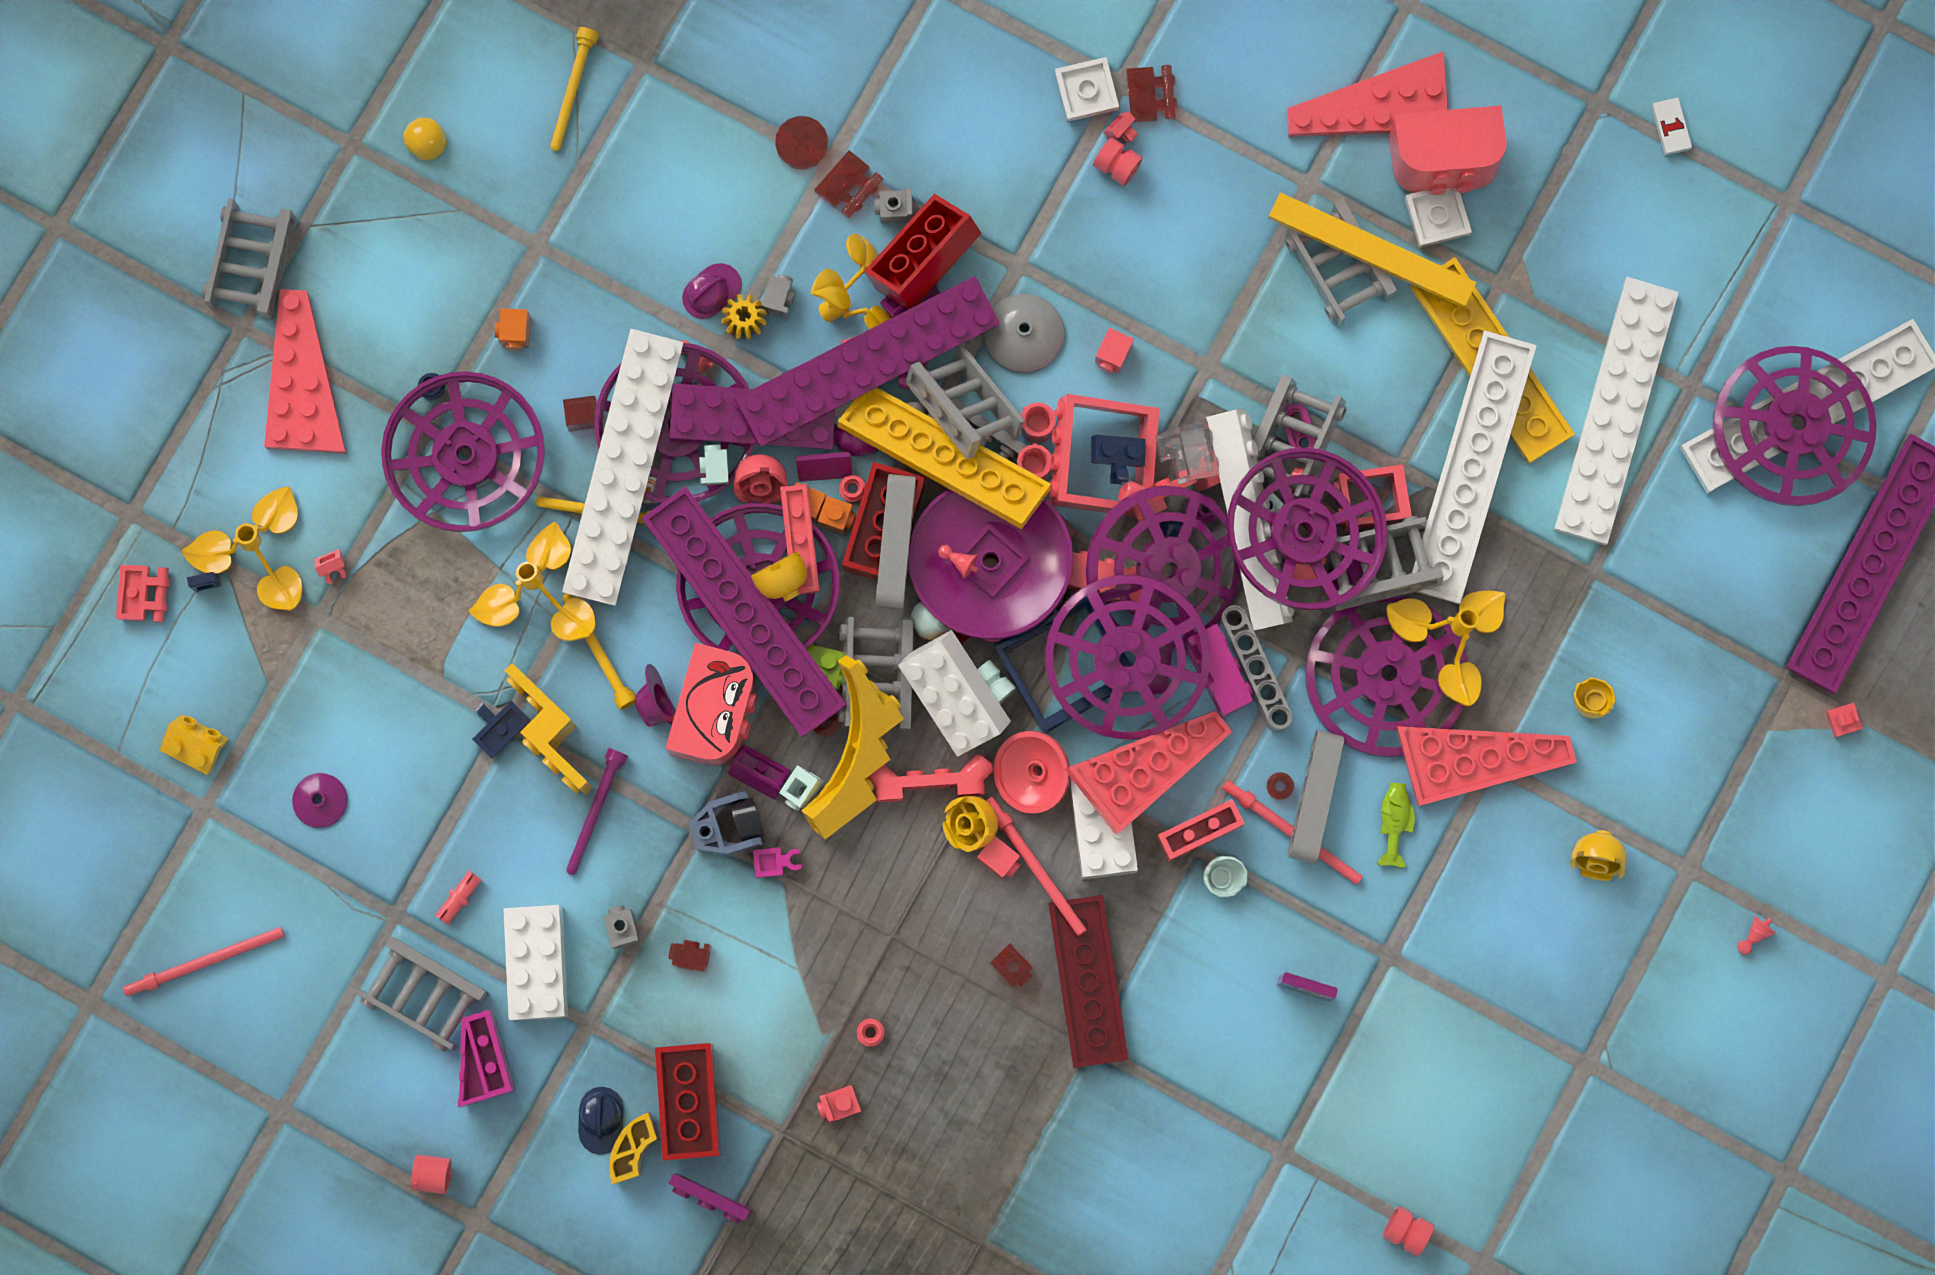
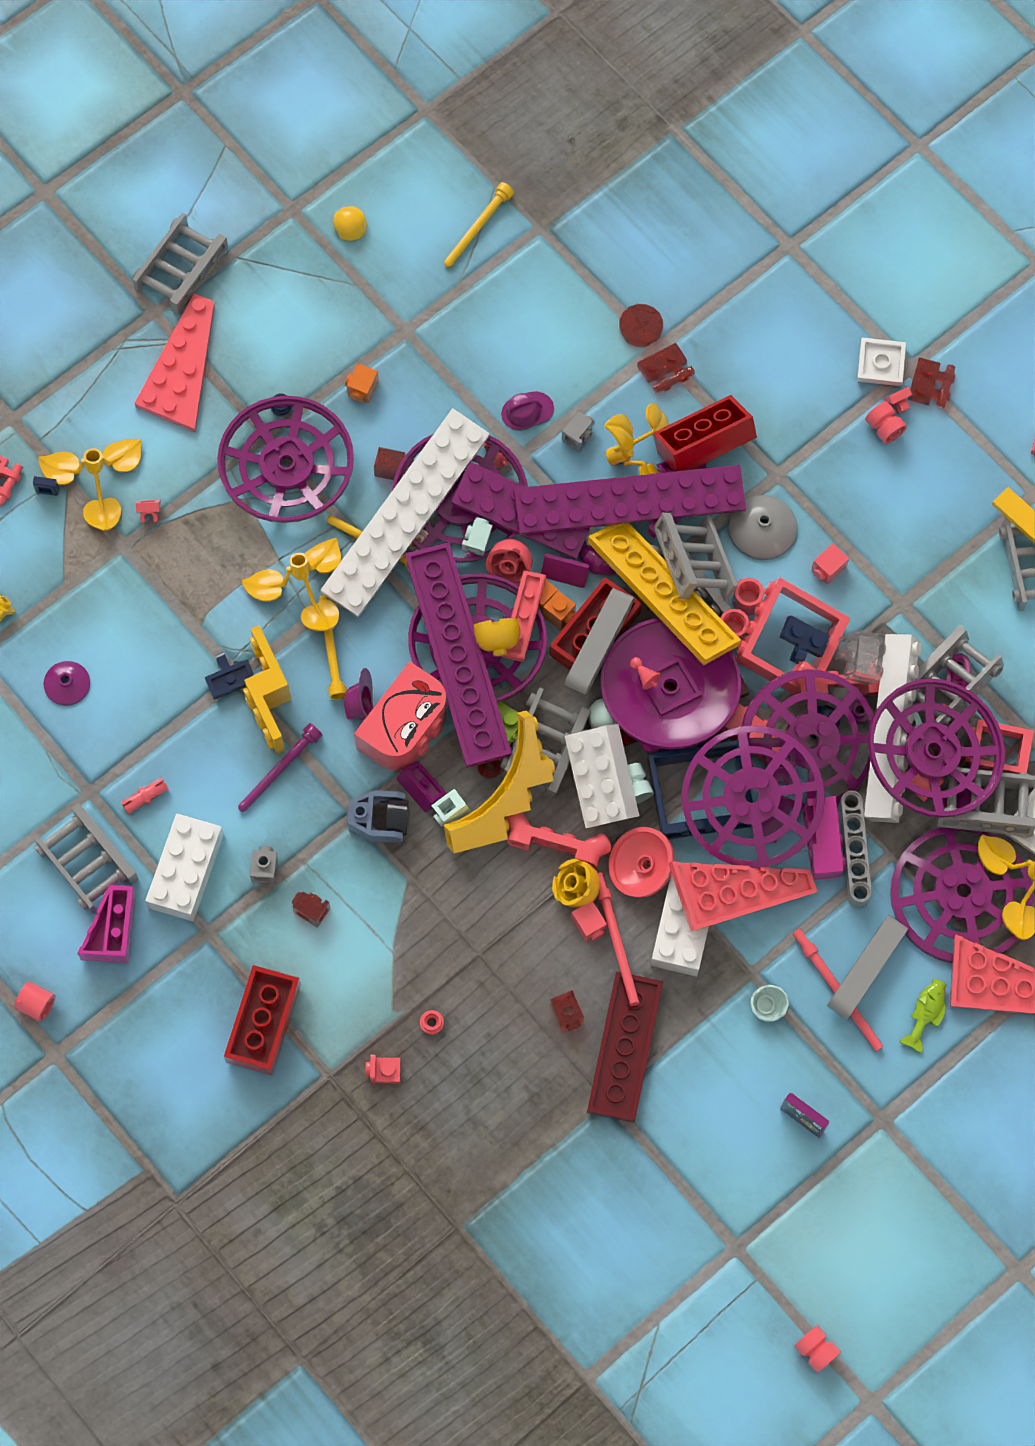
camera: 20 degrees right, 10 degrees down
dark blue piece [578,1087,624,1155] -> none
yellow brick [609,1112,660,1185] -> none
magenta plate [668,1173,753,1223] -> none
yellow gear [722,294,767,340] -> none
dark pink plate [753,847,802,878] -> none
coral plate [839,475,866,502] -> none
light grey brick [874,188,913,223] -> none
coral brick [1156,799,1245,863] -> none
clear red plate [1266,772,1294,800] -> none

